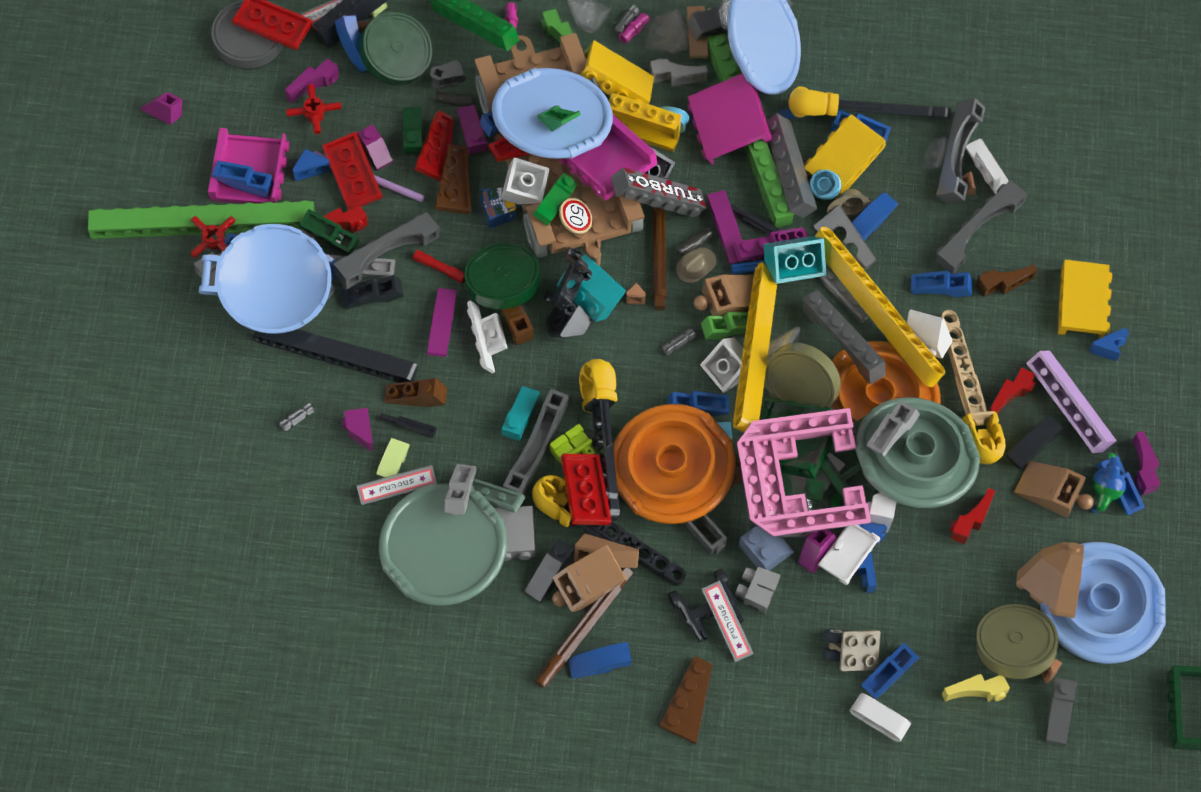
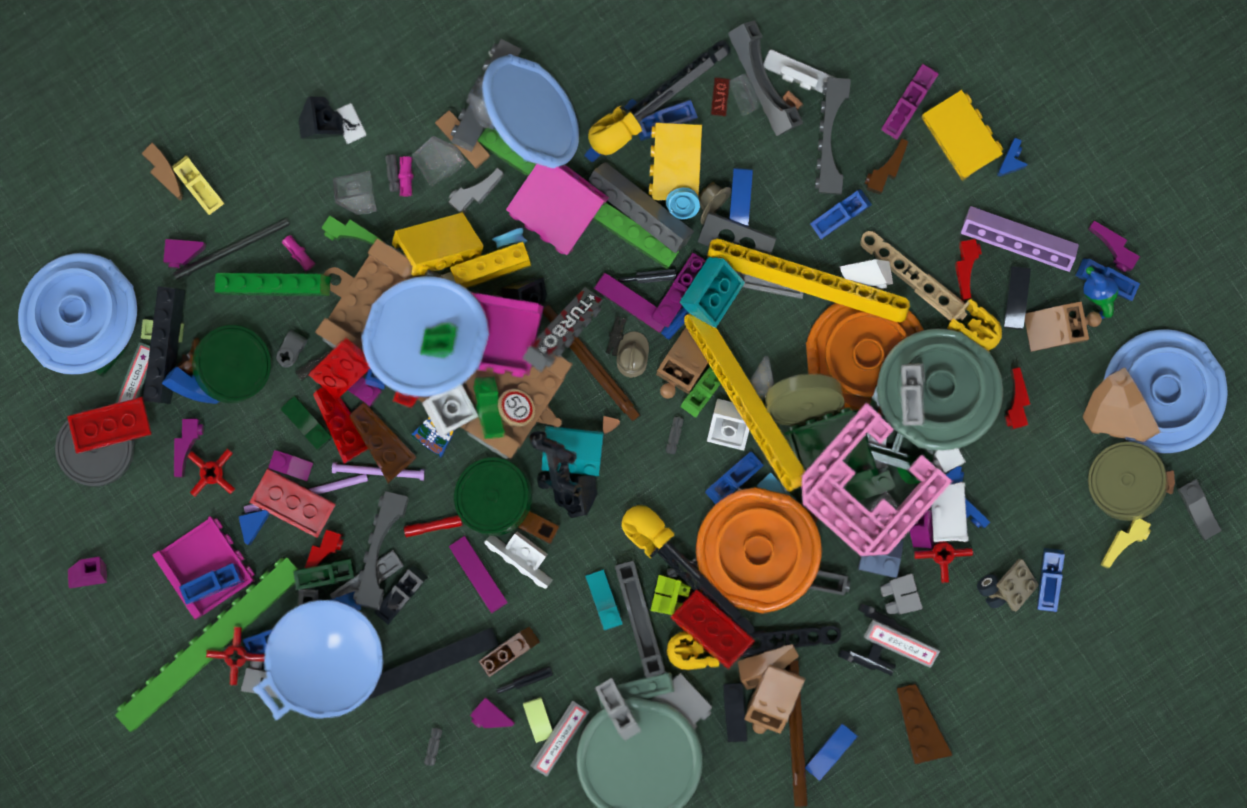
camera: 30 degrees left, 20 degrees up
dark grey arch [802,290,886,384] -> none
white beam [850,693,911,742] -> none
none -> red piece [308,337,370,399]
none -> lavender bar [332,462,425,481]
none -> clear red sticker [711,78,730,116]
none -> magenta slope [881,64,939,140]
none -> red bar [914,541,973,583]

